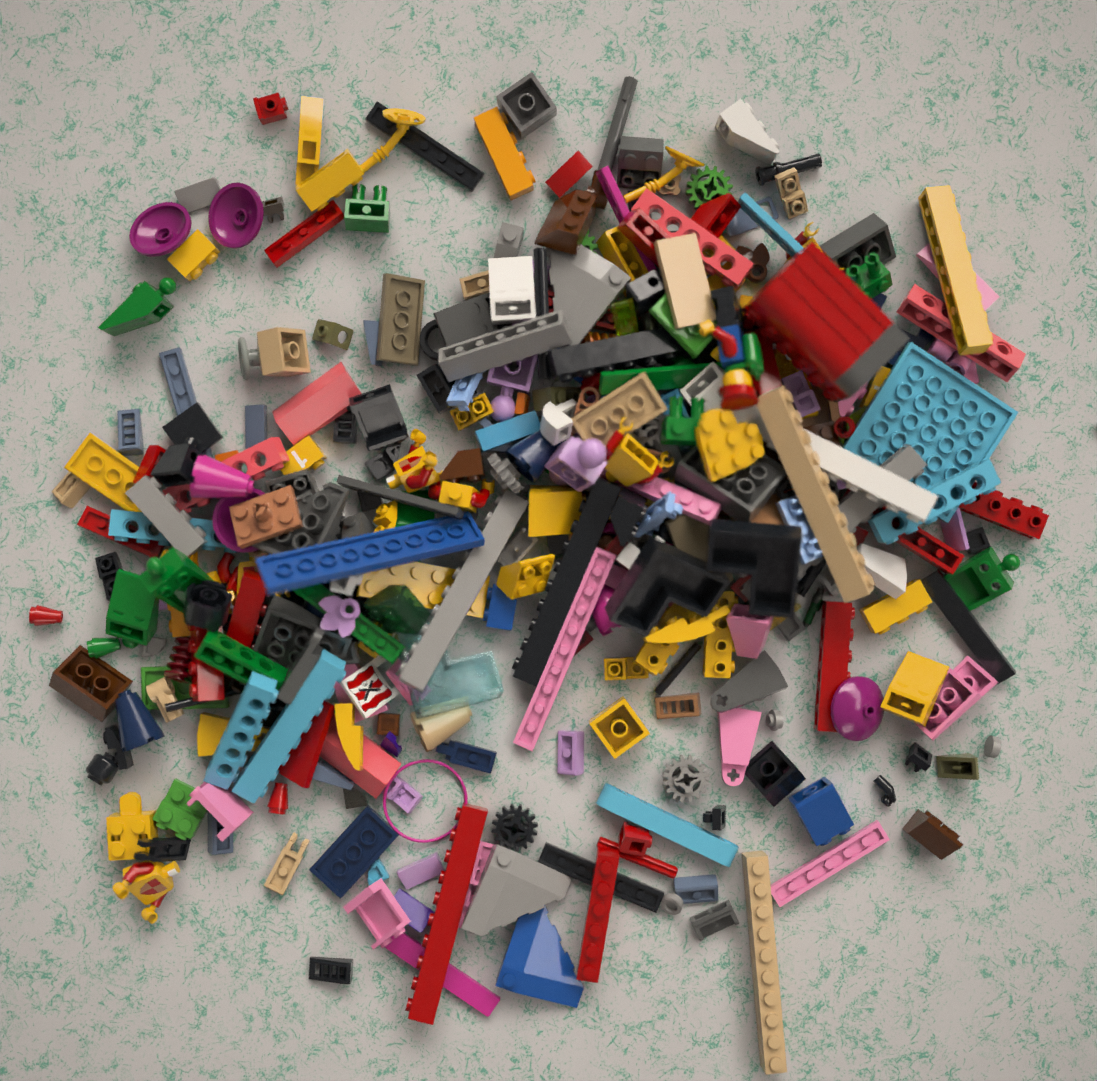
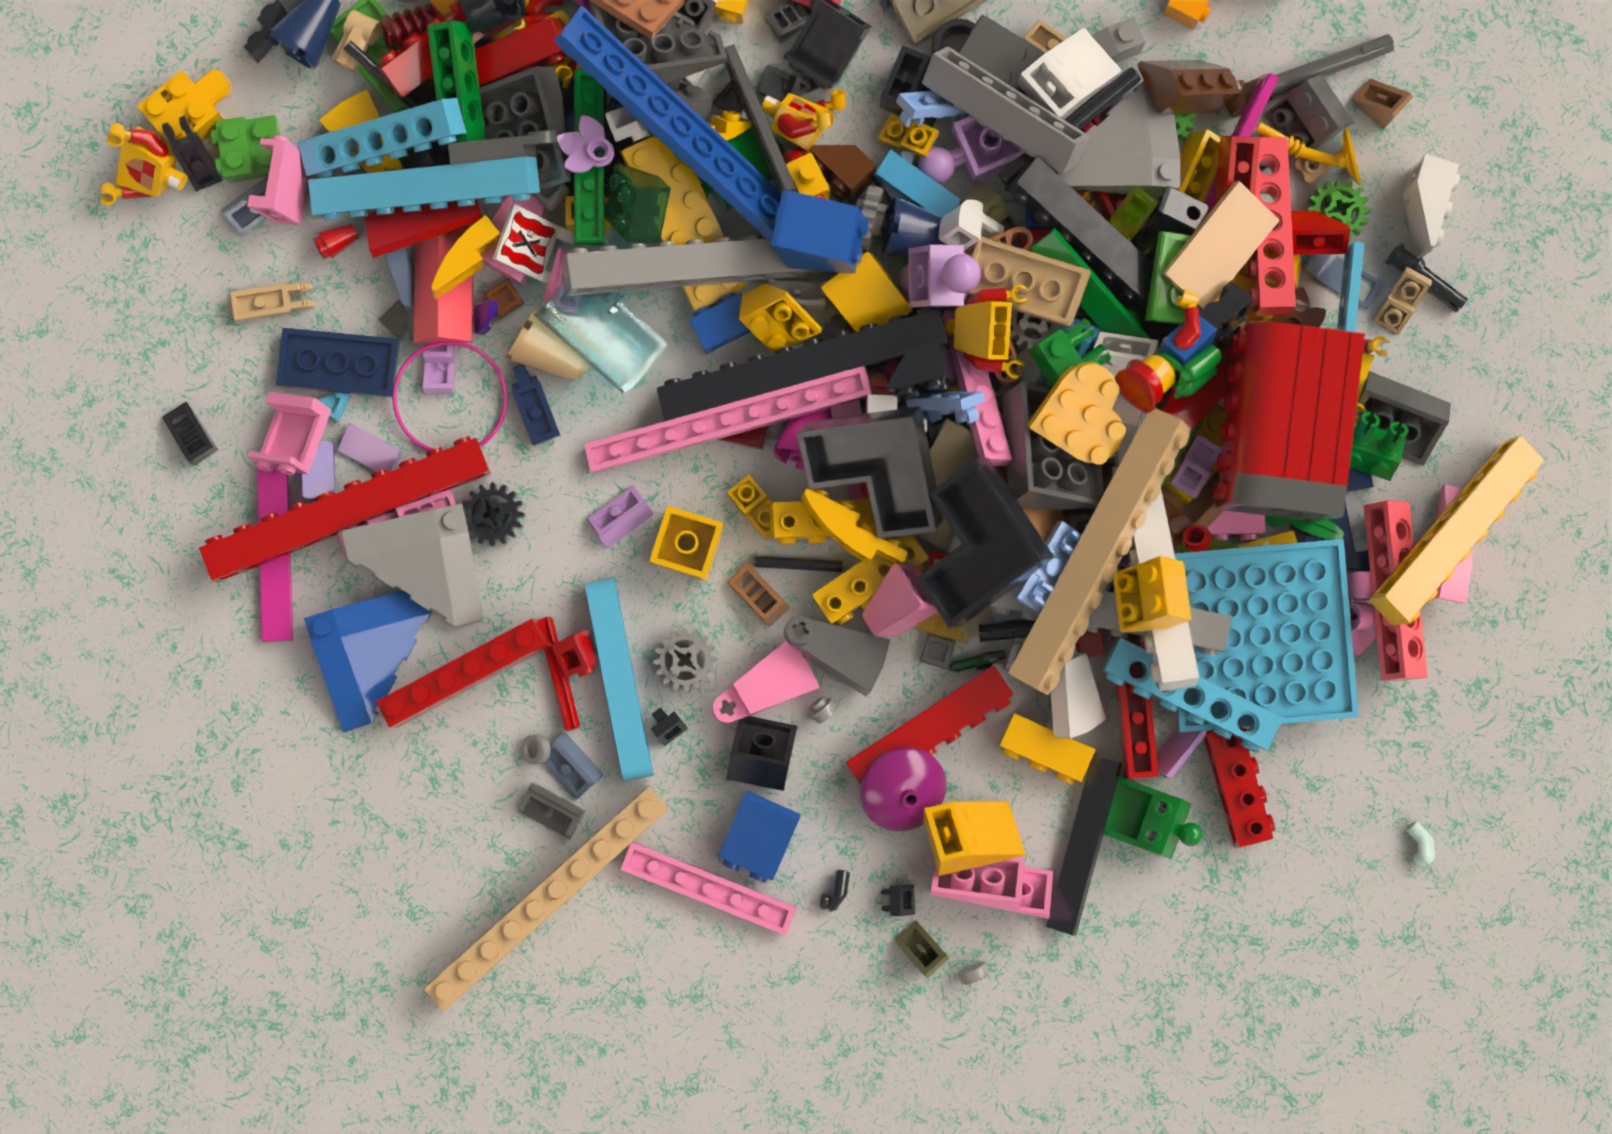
camera: 55 degrees right, 5 degrees down
black head [86,752,119,786] -> none
orange tile [514,392,530,416] -> none
black tile [538,842,665,913] -> none
red slope [545,150,593,198] -> none
reddish brown slope [902,809,964,860] -> none
black tile [966,527,991,555] -> none
none -> blue slope [771,190,868,274]
none -> yellow slope [1113,556,1191,632]
none -> medium nougat slope [1351,79,1413,129]

